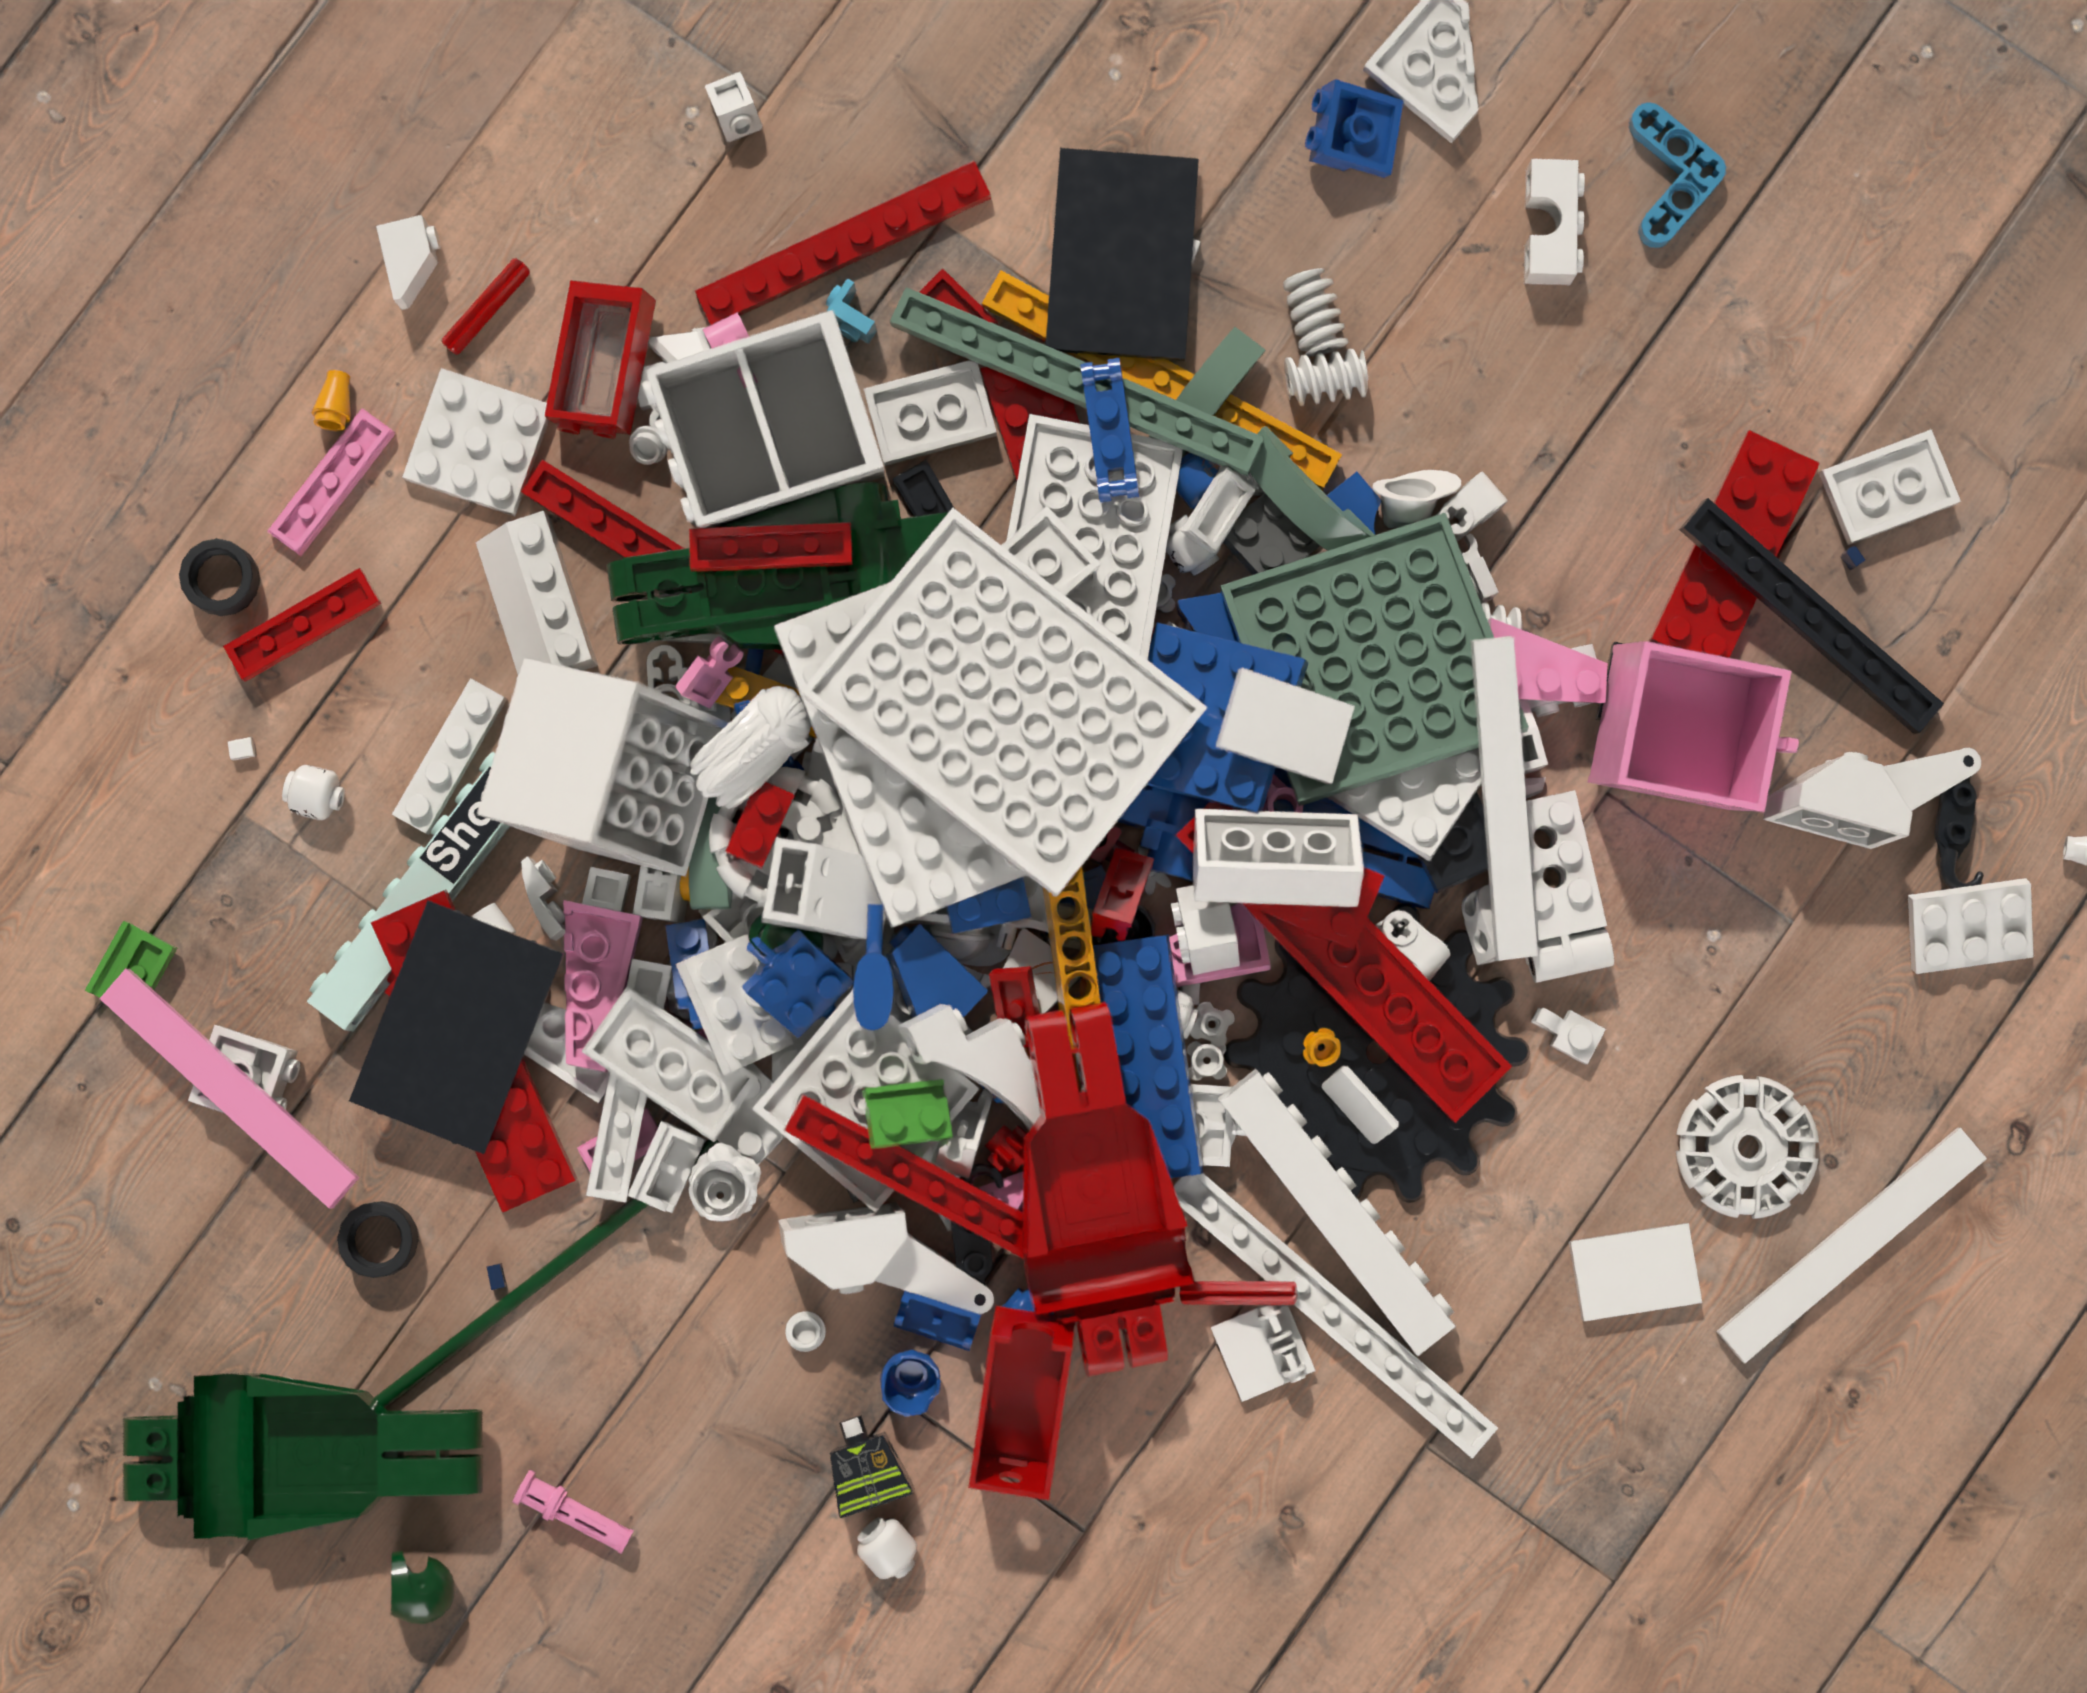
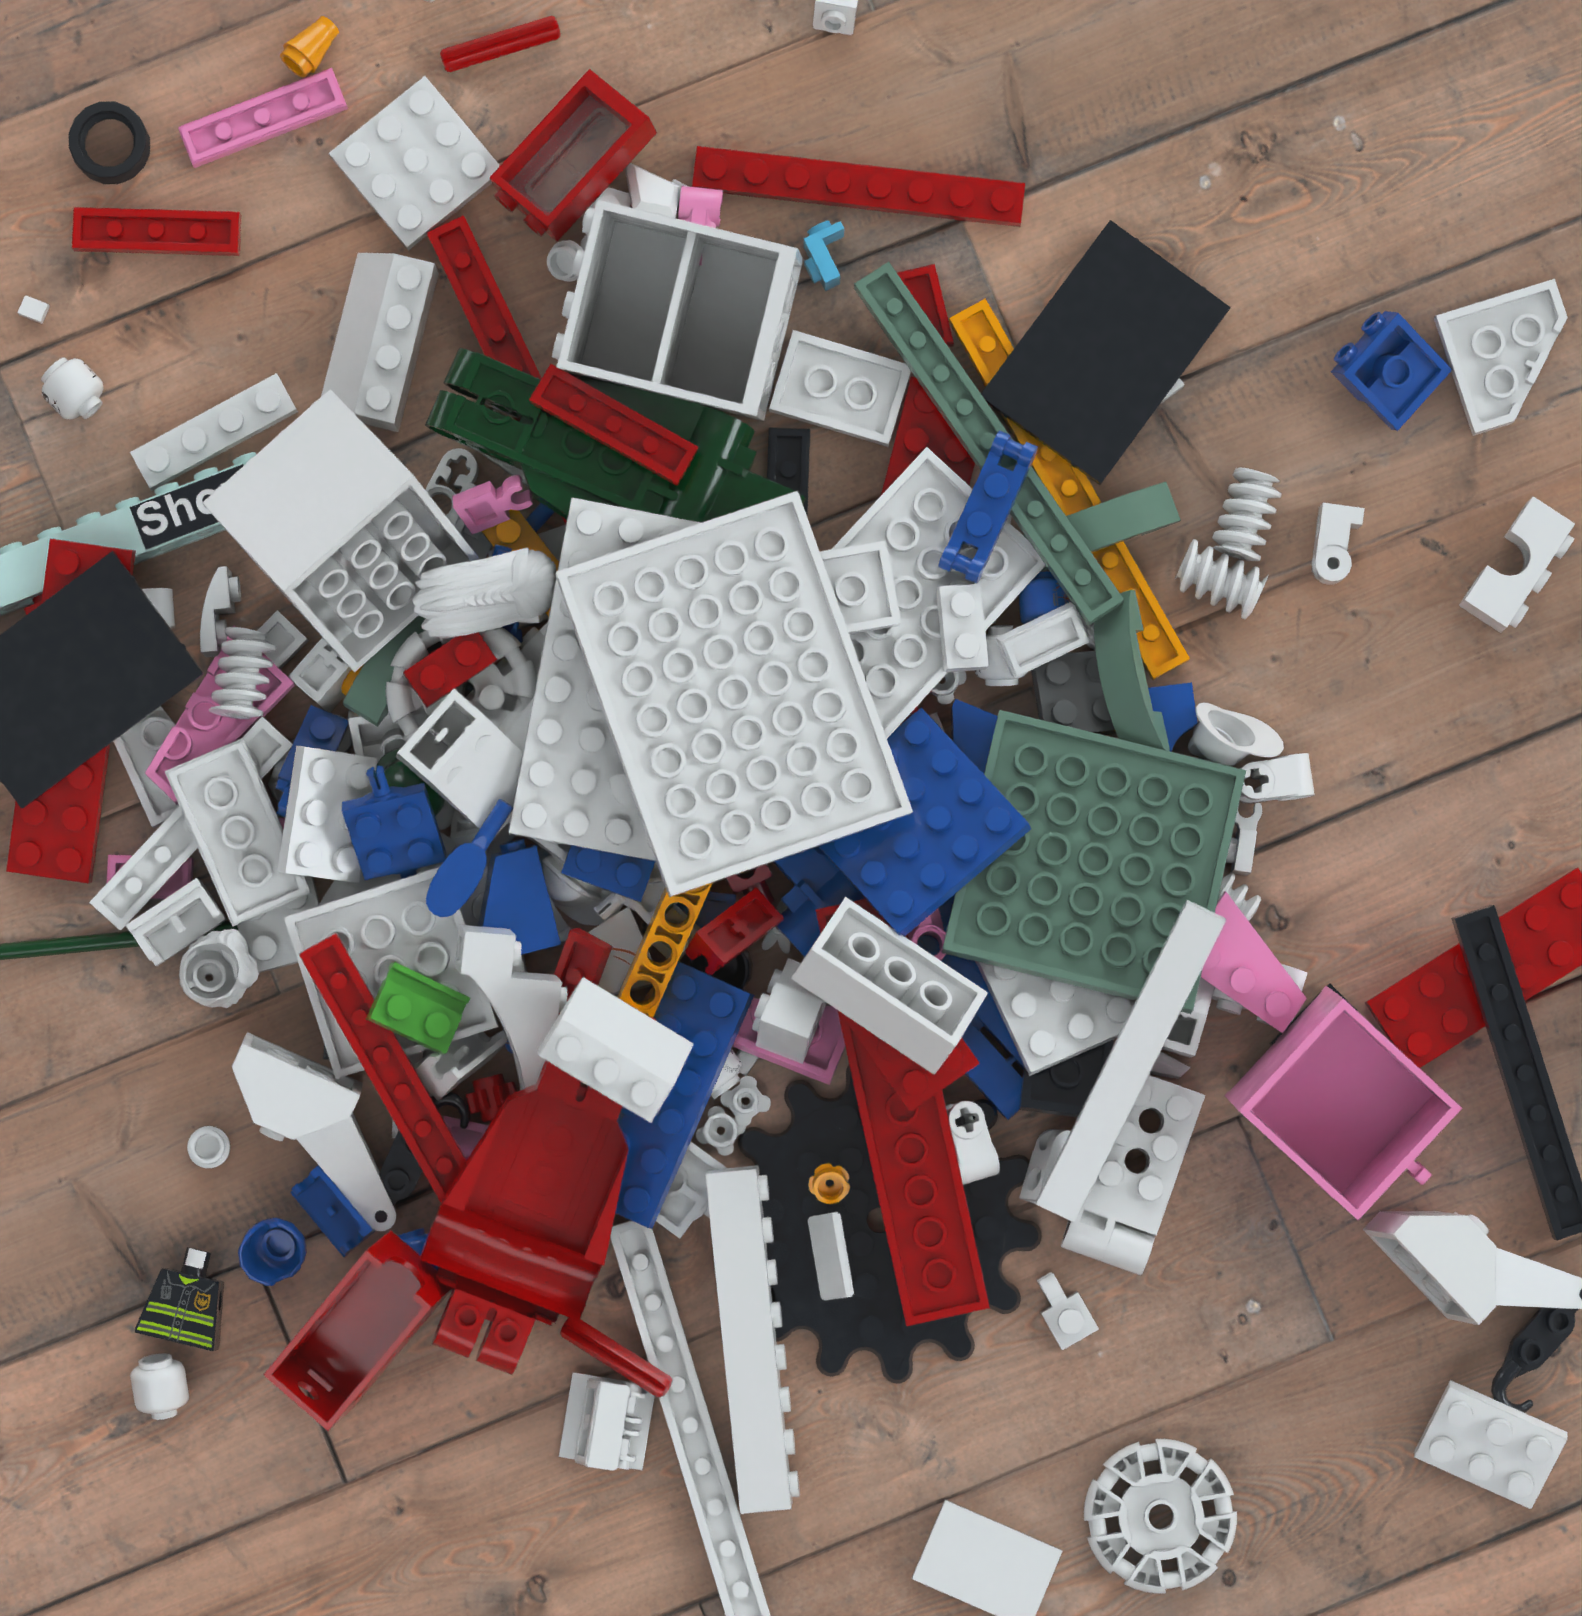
camera: 30 degrees right, 0 degrees up
white tile [1216,668,1355,784] -> none
none -> white piece [209,627,276,719]
none -> white slope [538,977,694,1123]
none -> white slope [574,1378,630,1471]
none -> white plate [936,584,989,672]
none -> white leg [1312,503,1365,585]

